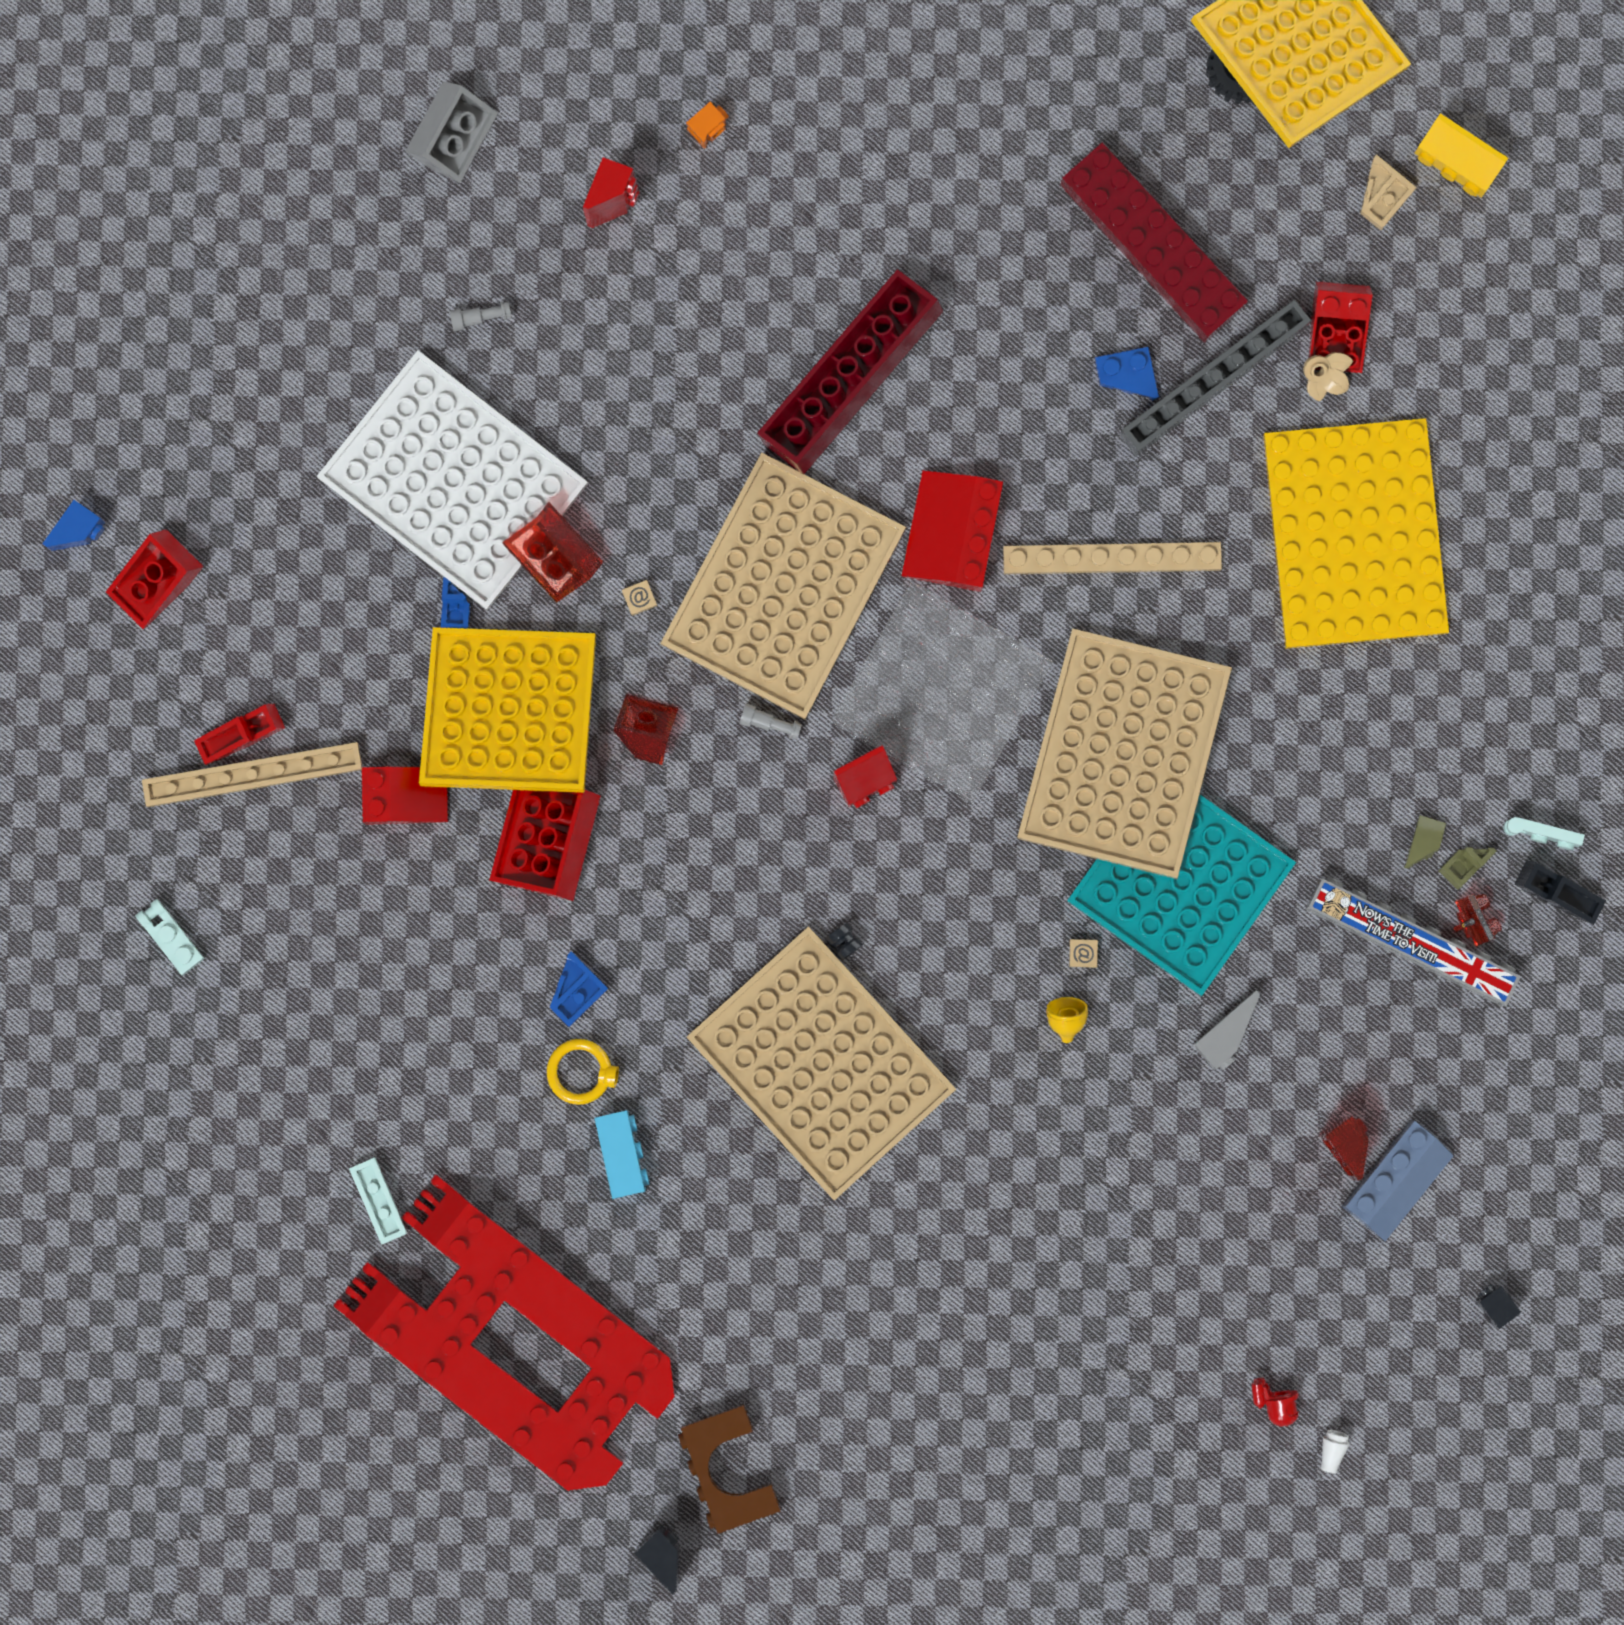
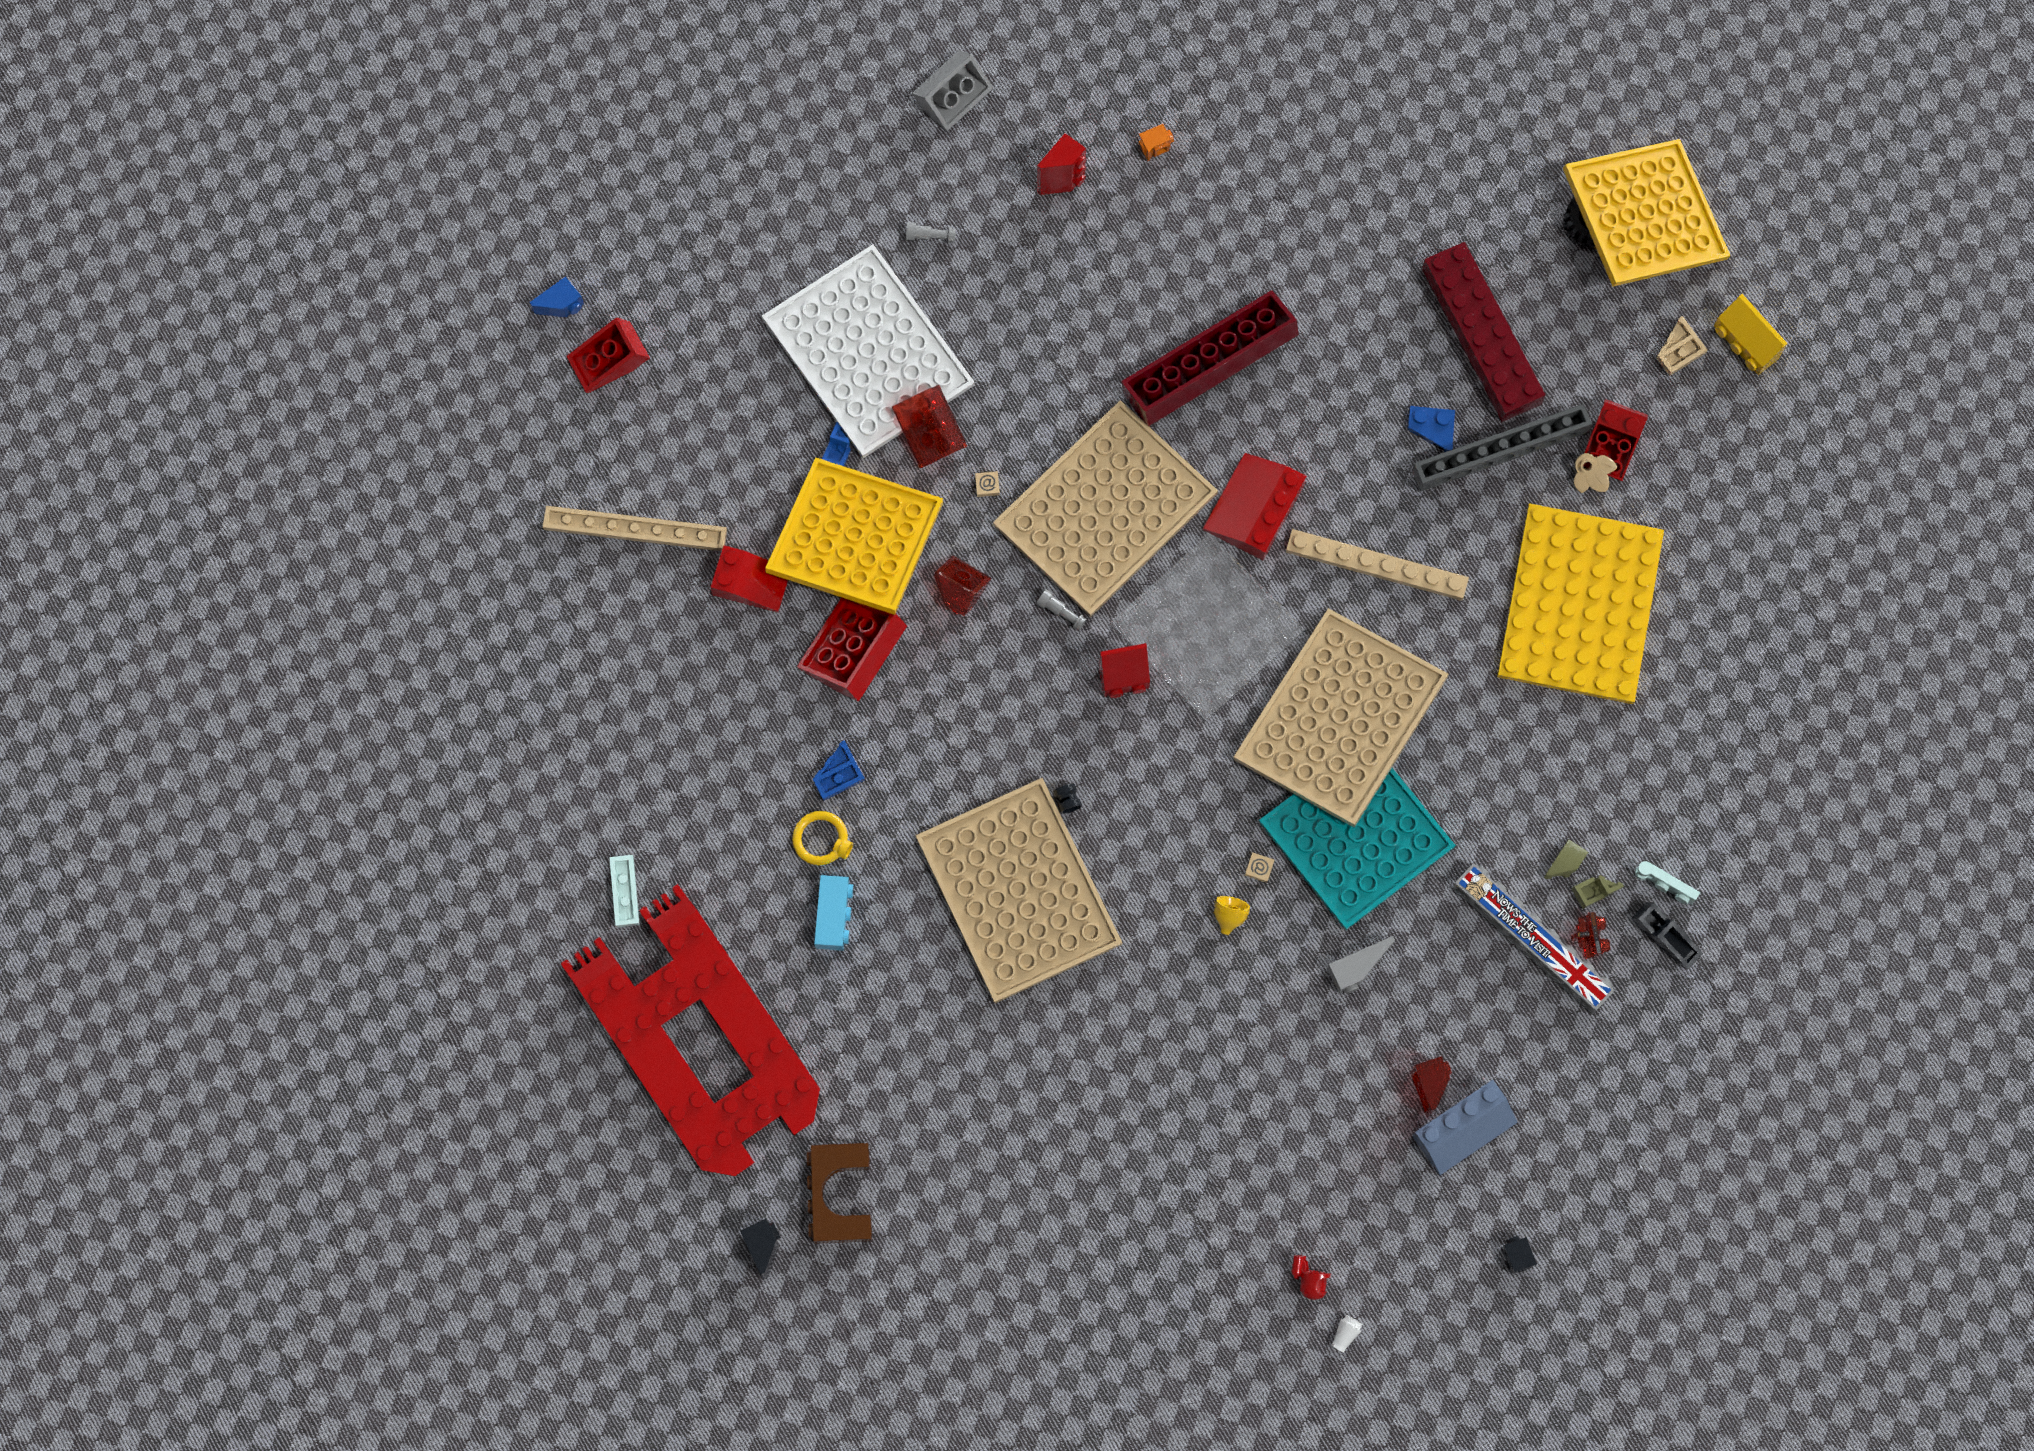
camera: 15 degrees right, 10 degrees down
light aqua plate [135,899,205,975] -> none
red slope [194,704,285,765] -> none

